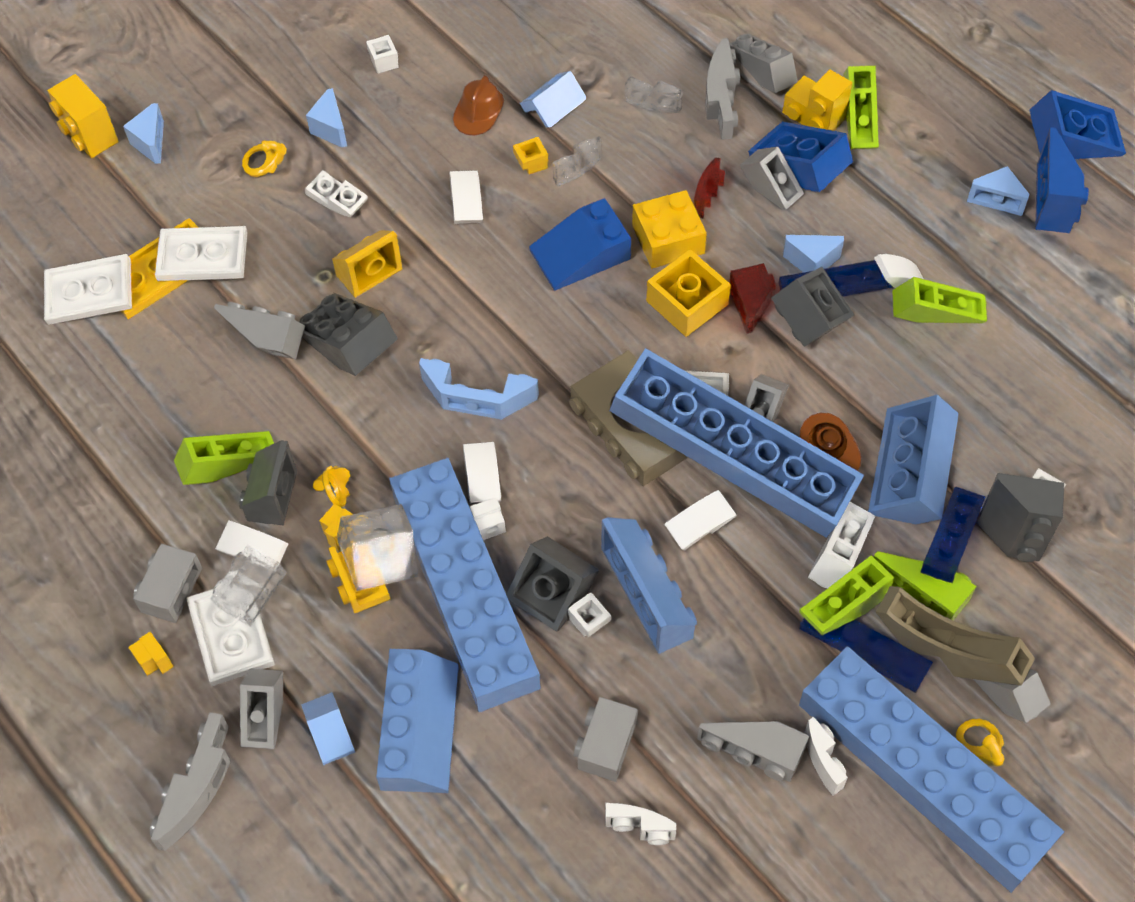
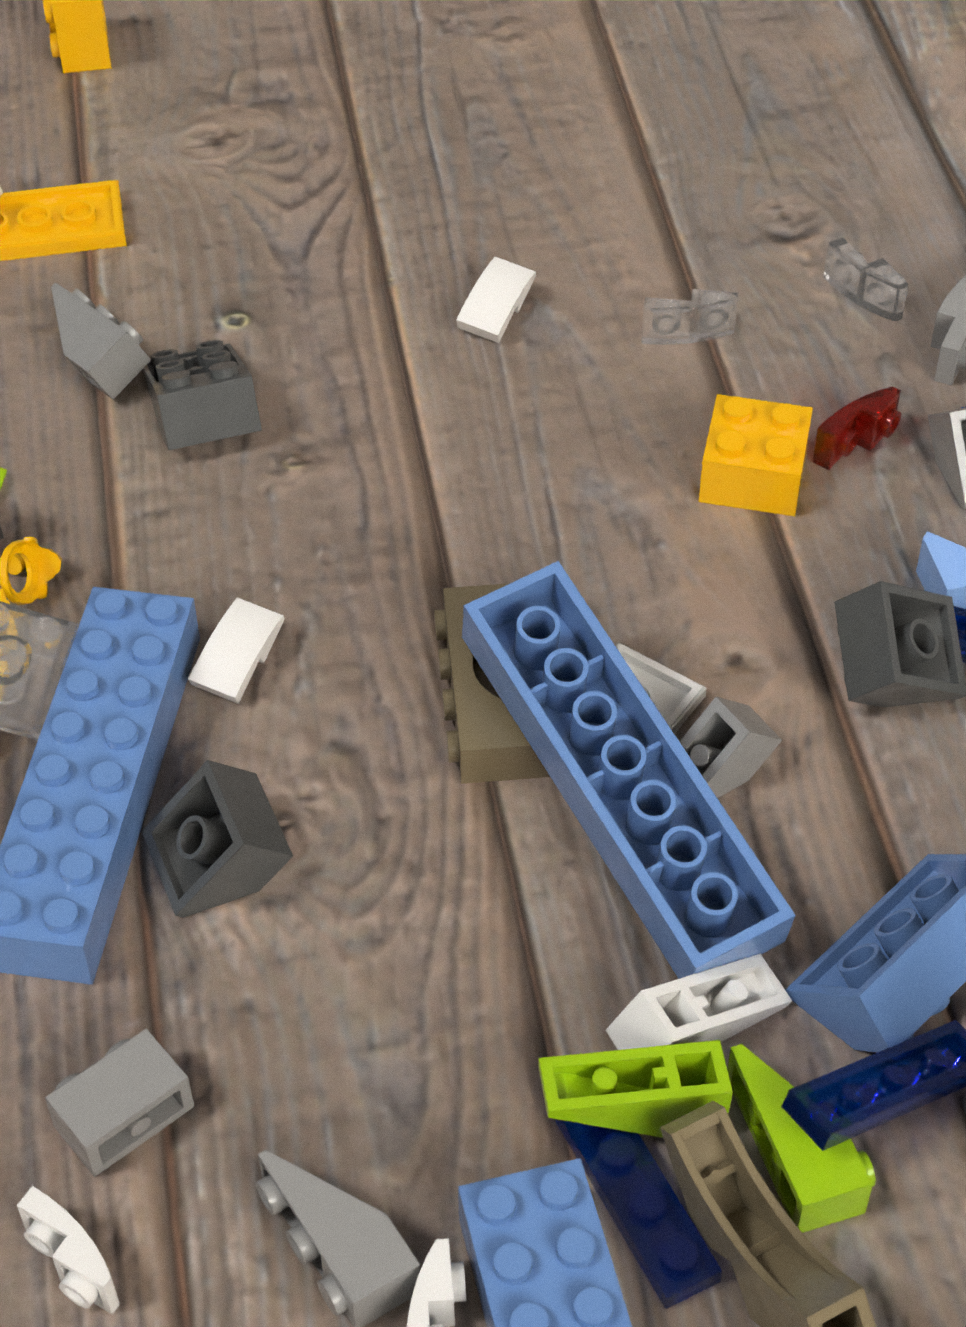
camera: 30 degrees right, 10 degrees down
light blue slope [123,103,164,164] -> none
white tile [155,226,247,281] -> none
yellow piece [242,140,287,177] -> none
white slope [305,170,368,217] -> none
light blue slope [306,88,347,147] -> none
yellow slope [332,230,402,298] -> none
white piece [366,35,399,74] -> none
light blue slope [419,358,539,420] -> none
dark orange piece [453,75,504,136] -> none
white piece [470,497,506,540] -> none
yellow piece [513,137,548,175] -> none
panel [520,71,586,128] -> none
blue slope [529,198,631,291] -> none
white piece [568,592,611,637] -> none
medium blue slope [601,517,697,654] -> none
yellow brick [646,249,731,337] -> none
white slope [664,490,737,551] -> none
clear red slope [729,263,776,334] -> none
dark orange piece [800,412,861,471] -> none

